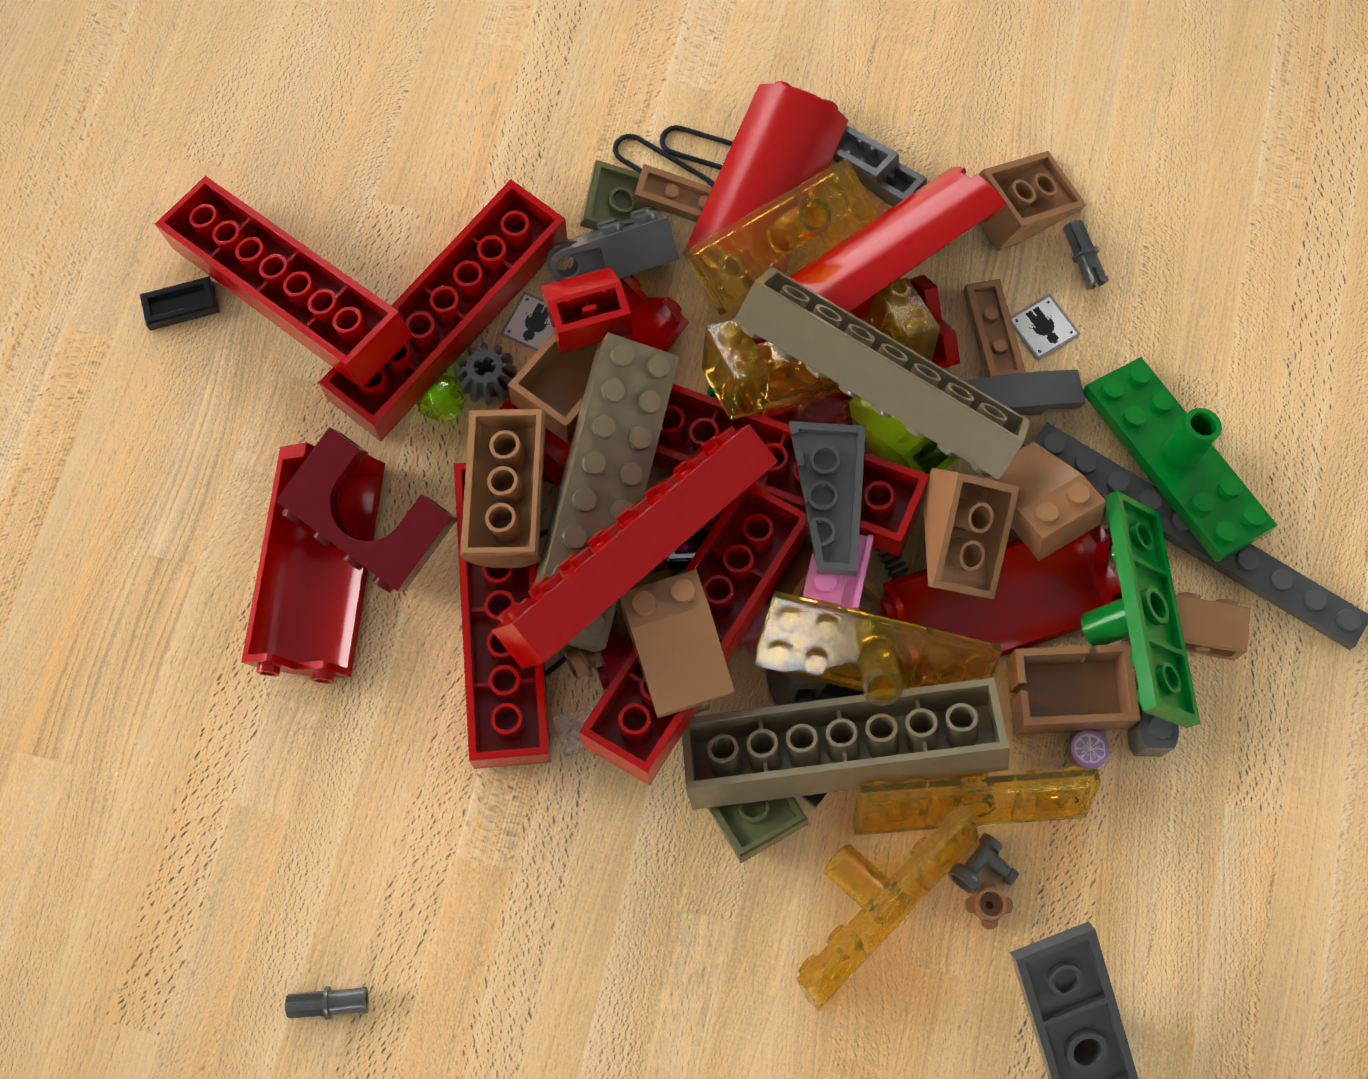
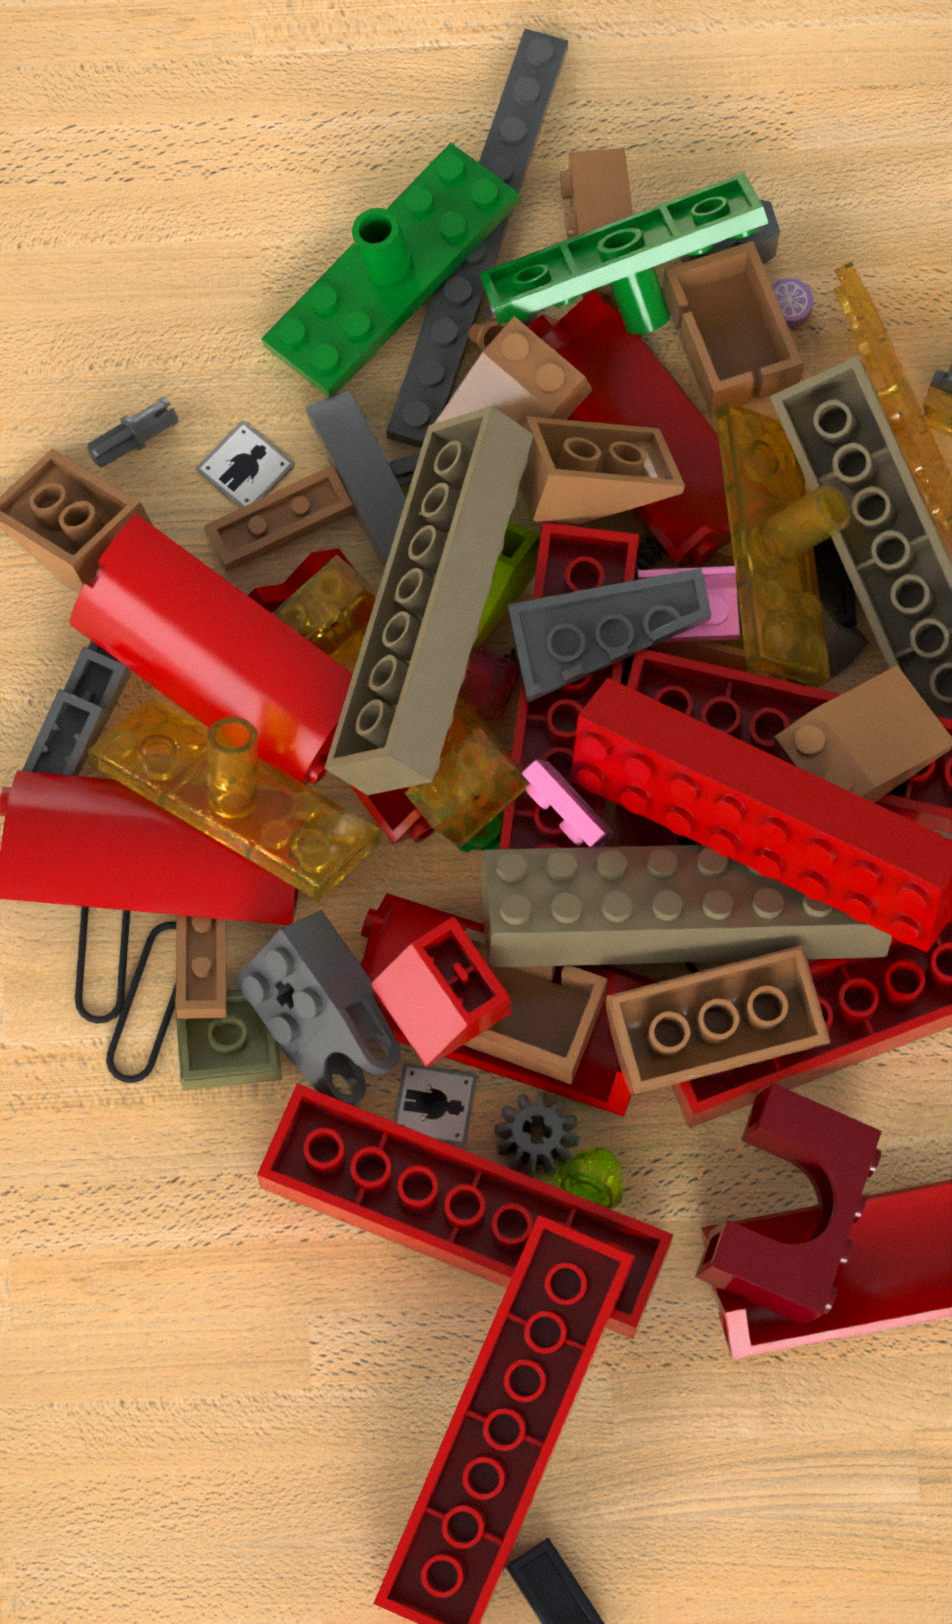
camera: 105 degrees left, 0 degrees up
none -> bright pink plate [522,760,615,847]

